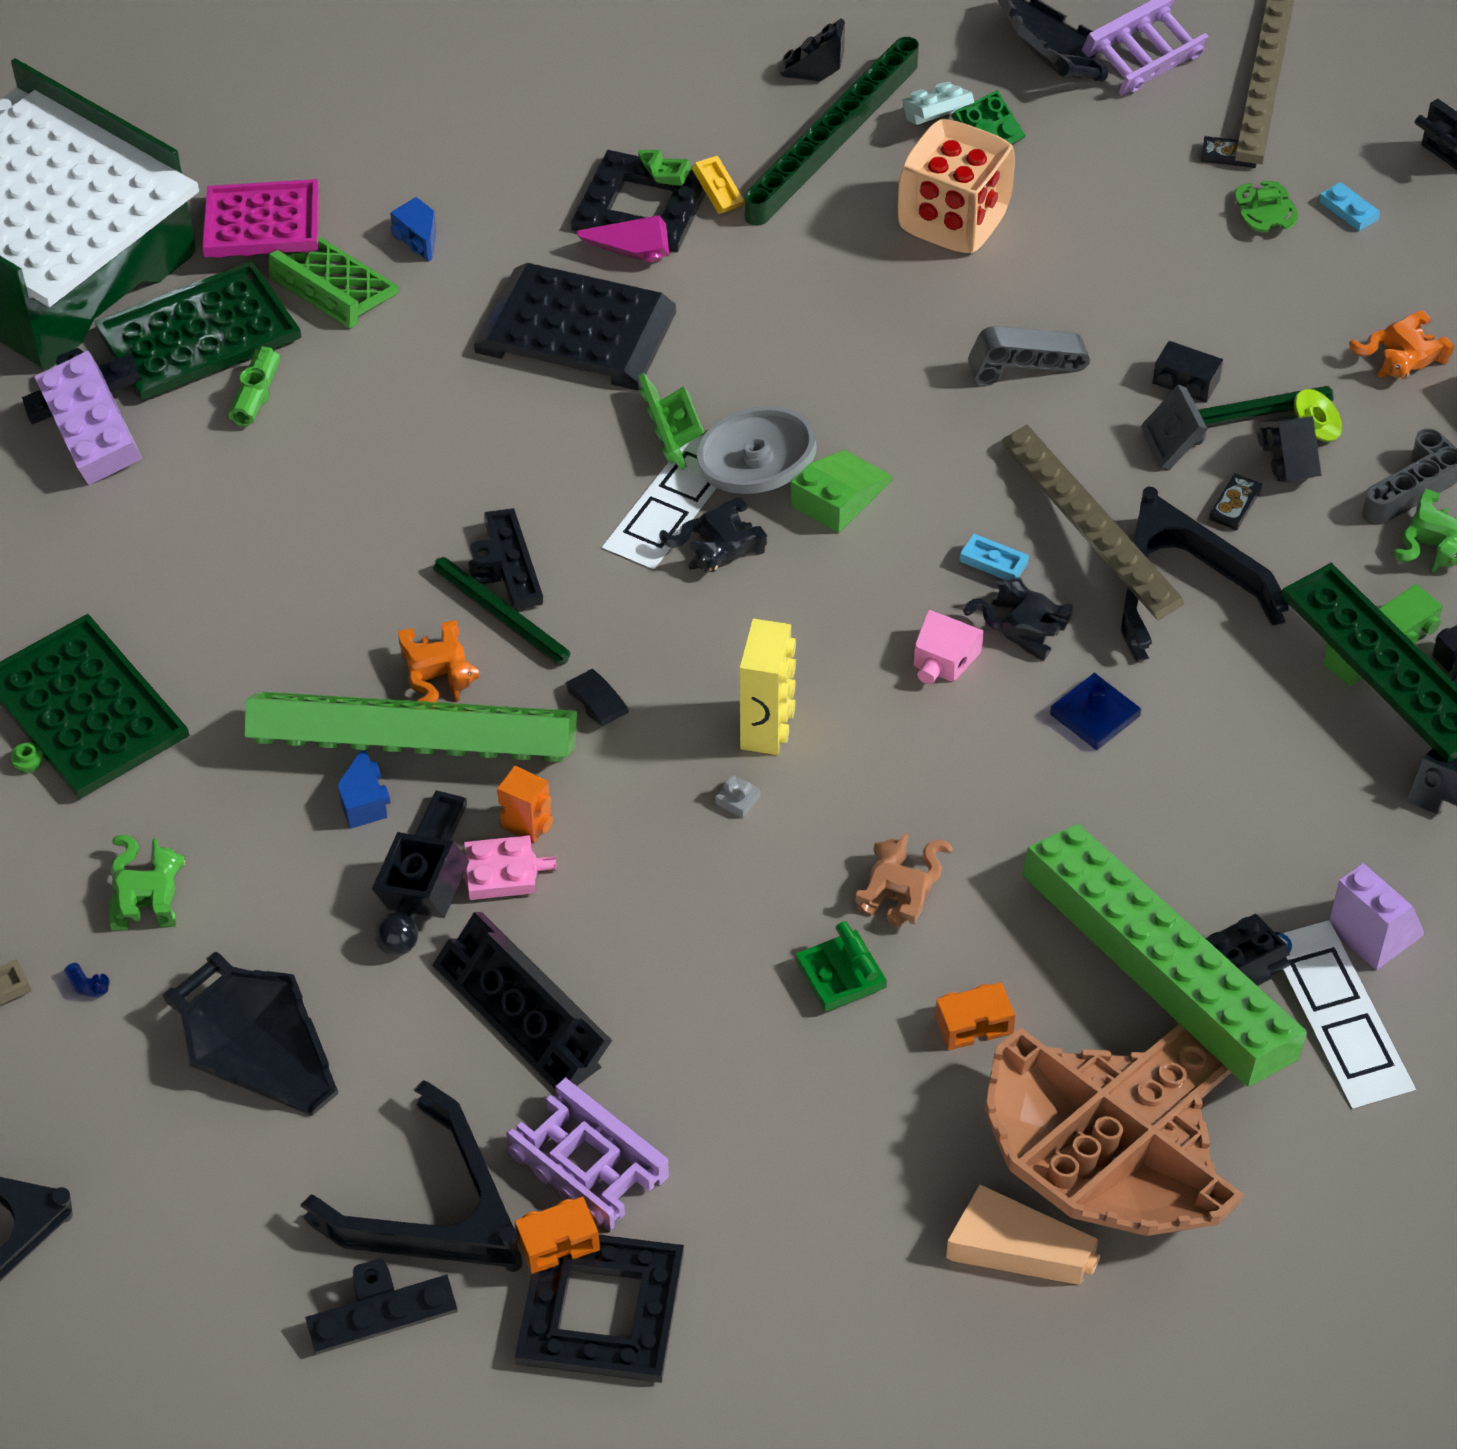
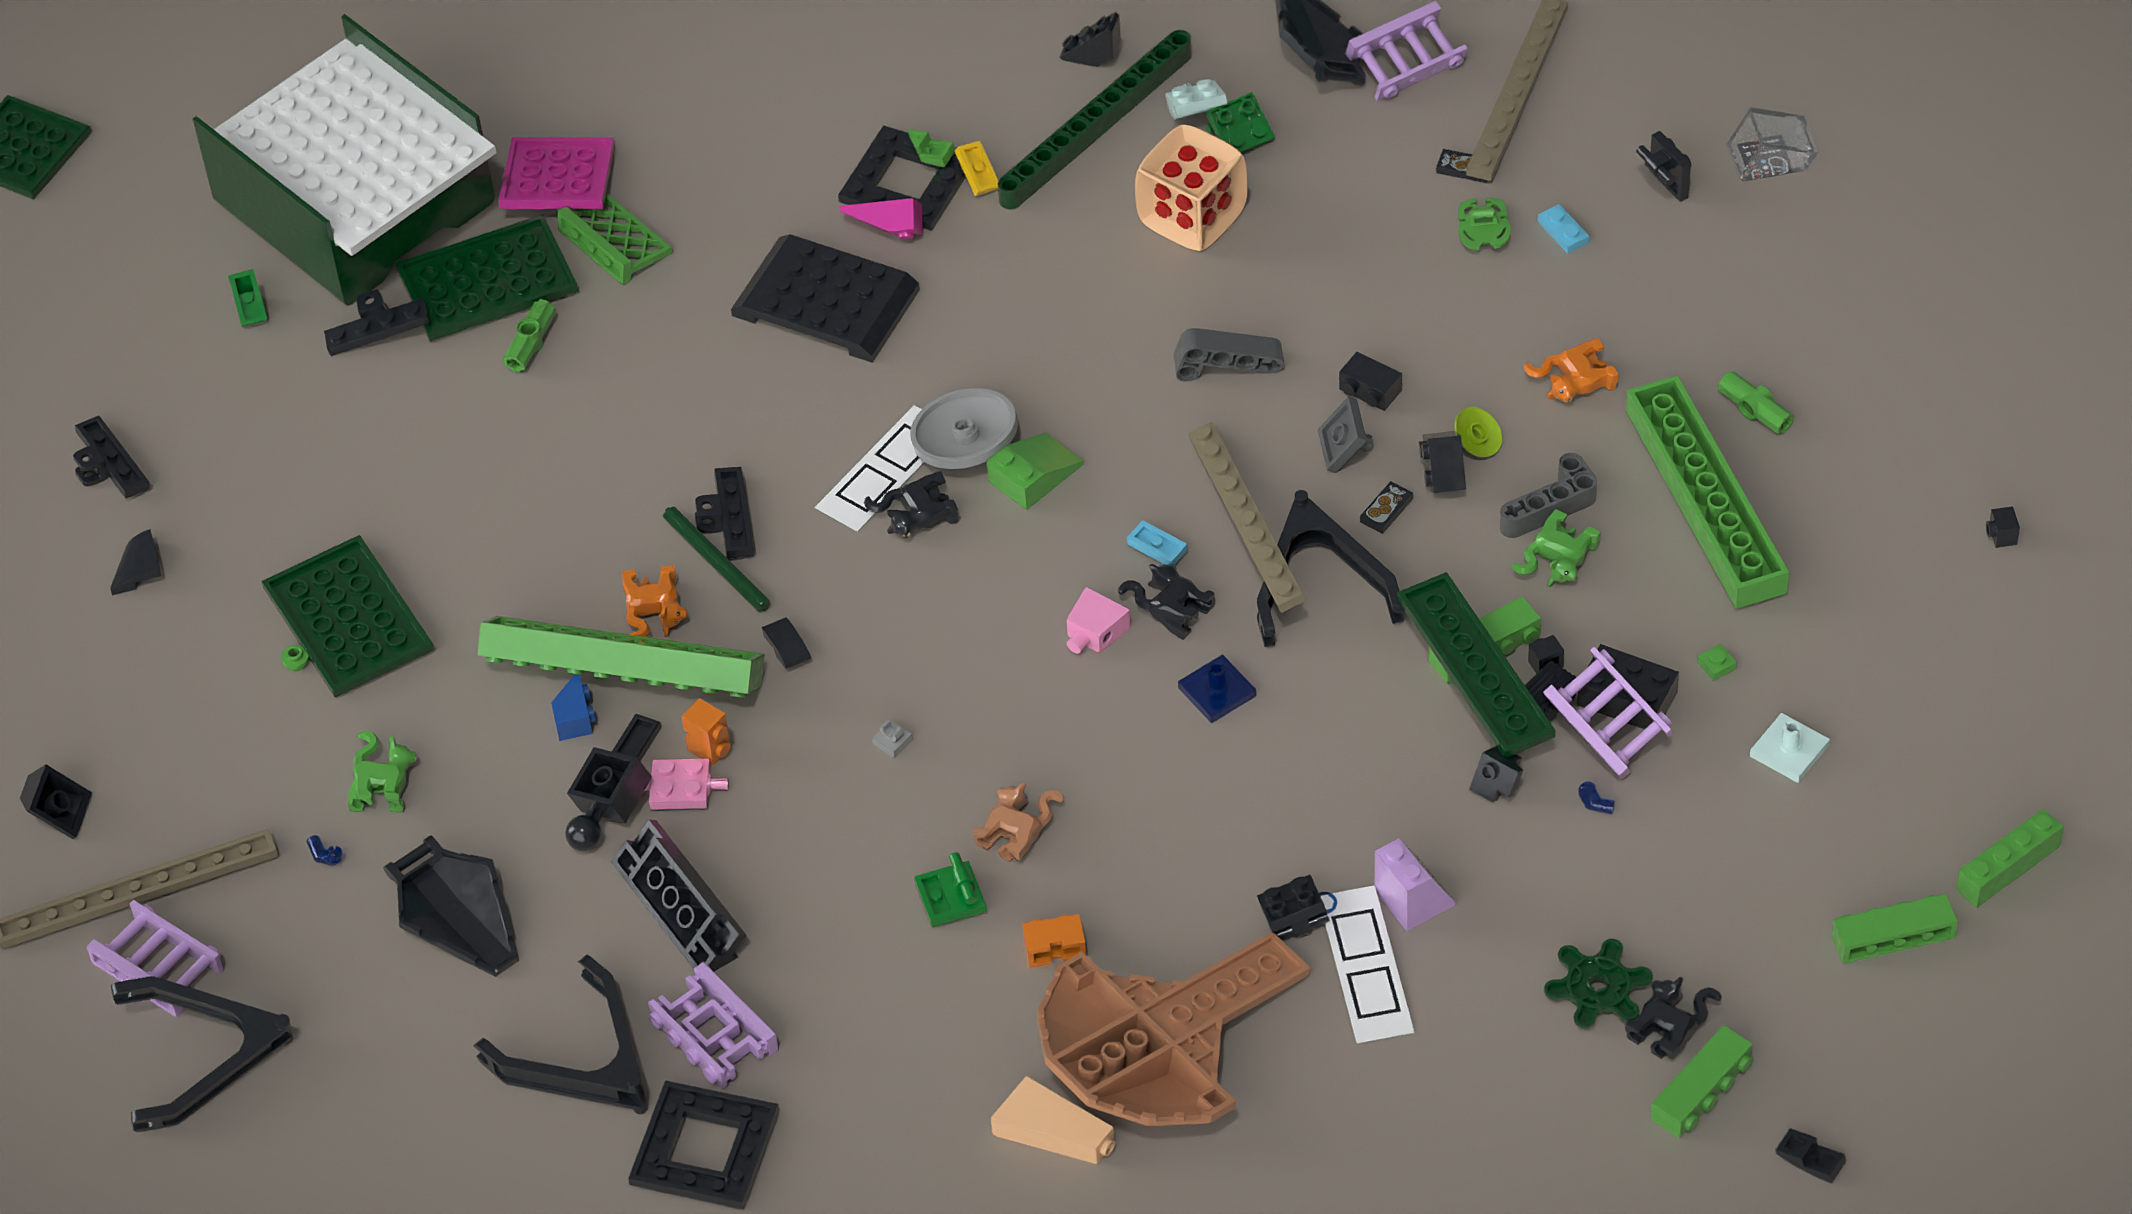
camera: 10 degrees right, 0 degrees up
lavender brick [35,351,143,485] -> none
black plate [305,1259,458,1355] -> none
blue slope [390,197,436,261] -> none
orange brick [515,1197,600,1274] -> none
bright green bracket [638,373,705,470] -> none
light yellow brick [740,619,796,755] -> none
bright green brick [1022,823,1307,1087] -> none
dark green axle [1198,386,1334,426] -> none

